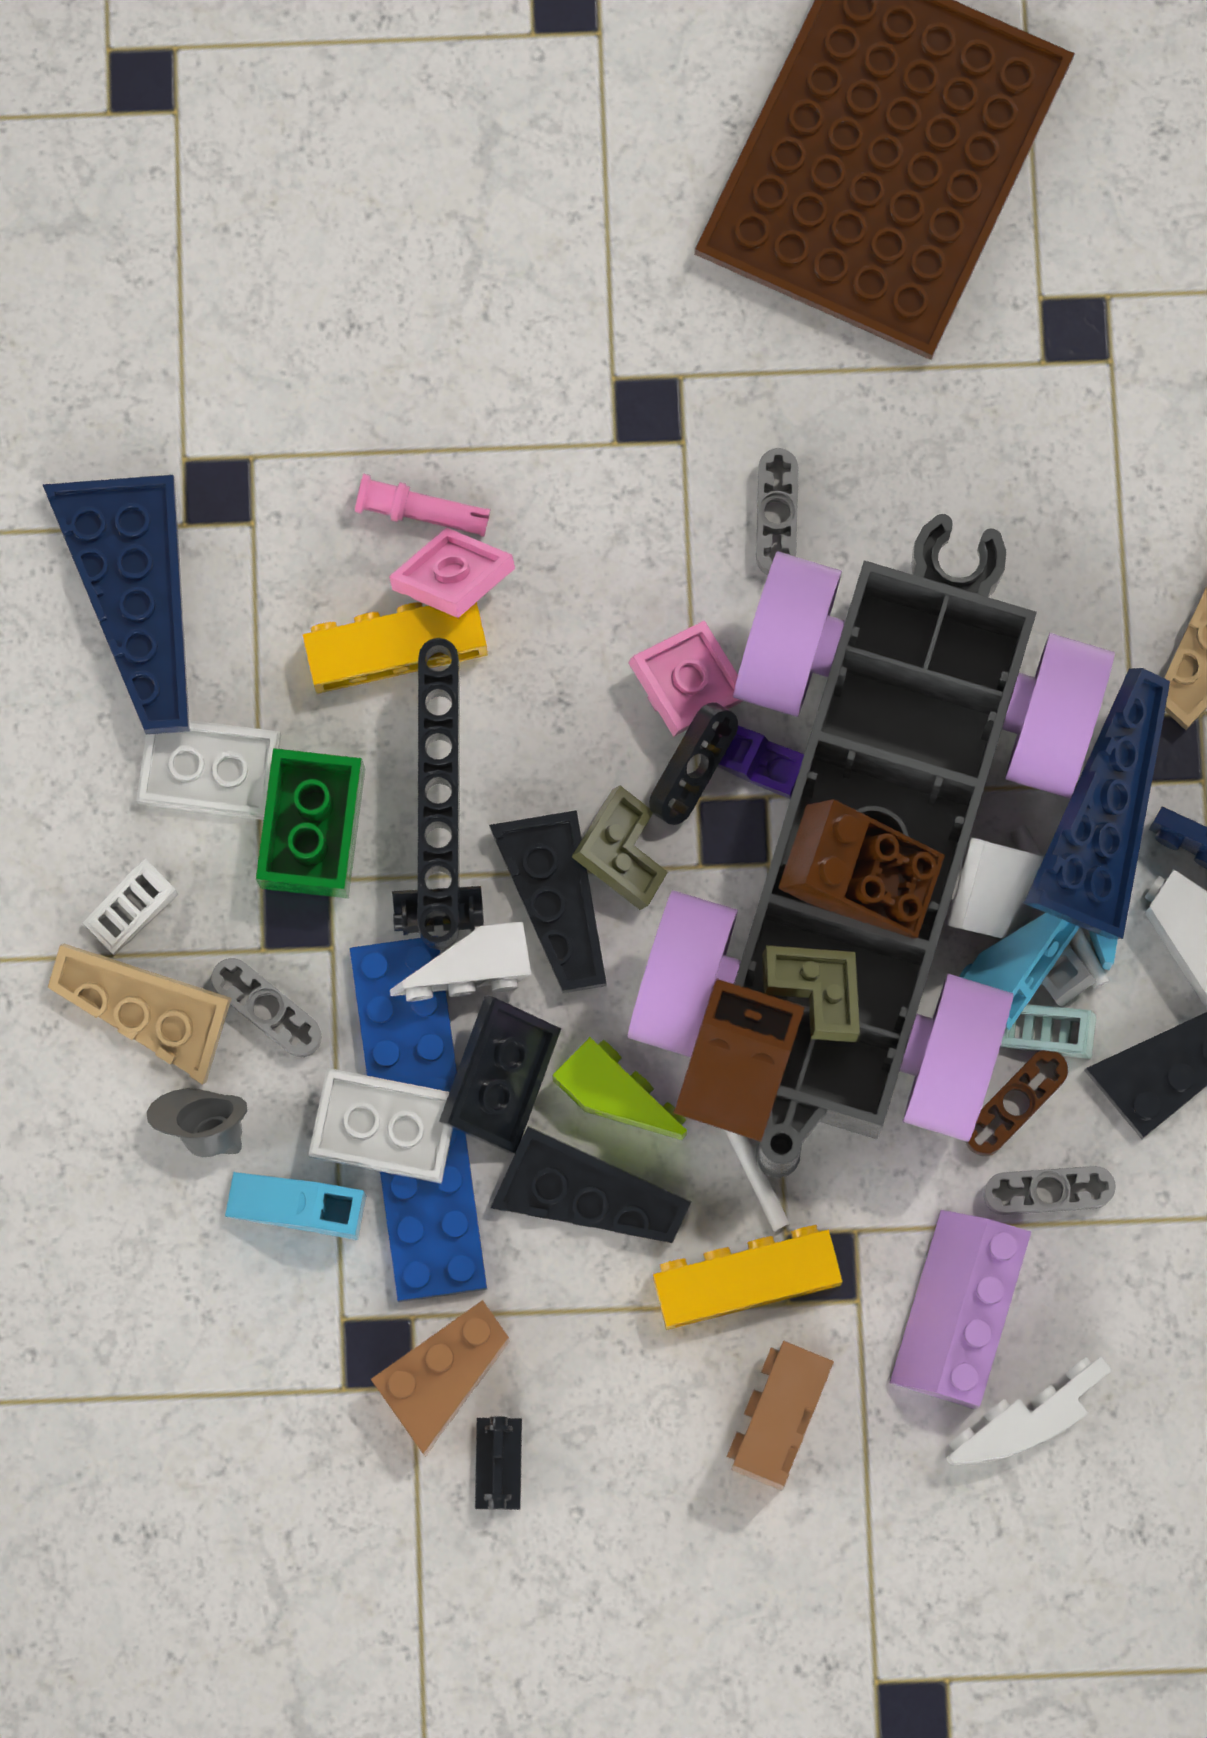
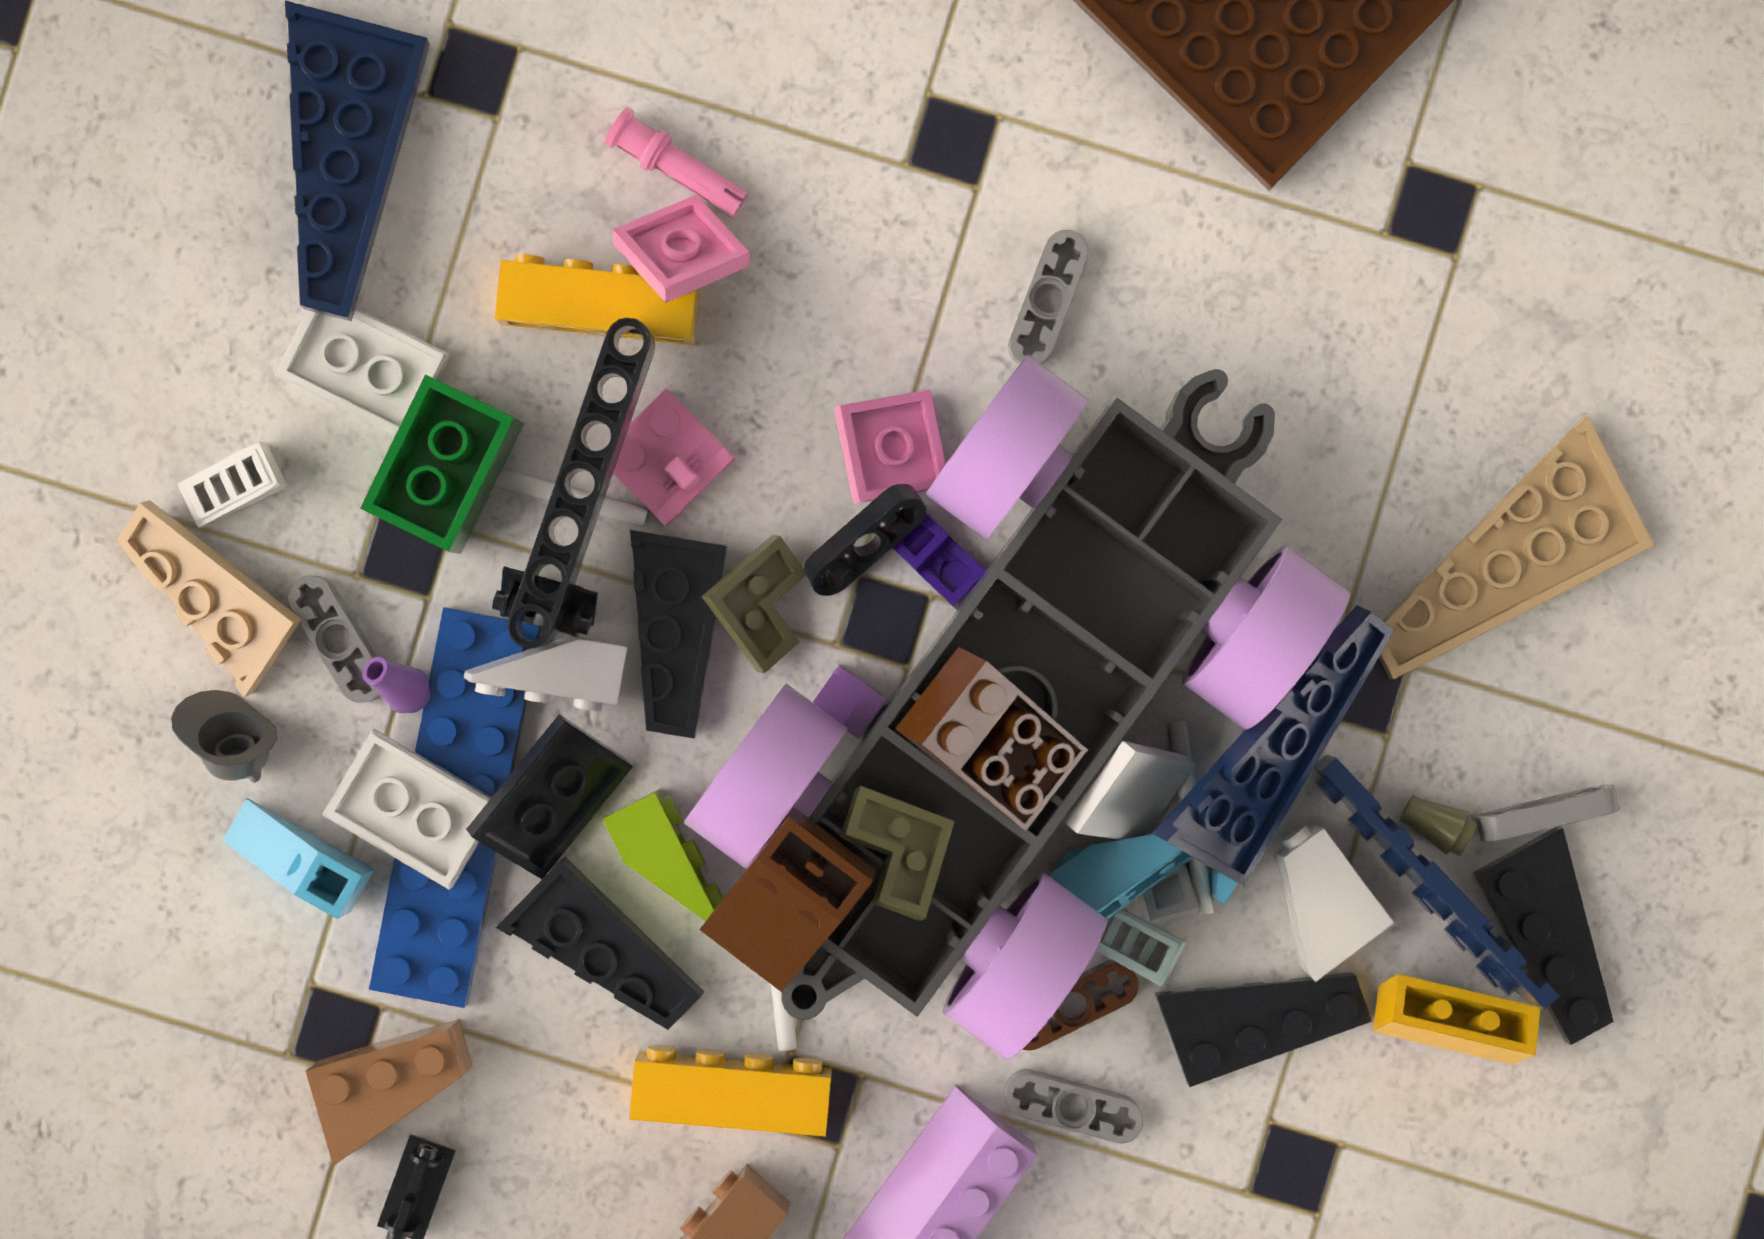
camera: 20 degrees right, 10 degrees up
none -> medium lavender cone [362,657,430,714]
none -> white bar [494,469,650,527]
none -> bright pink hinge [613,389,735,527]
none -> medium lavender panel [813,664,887,740]

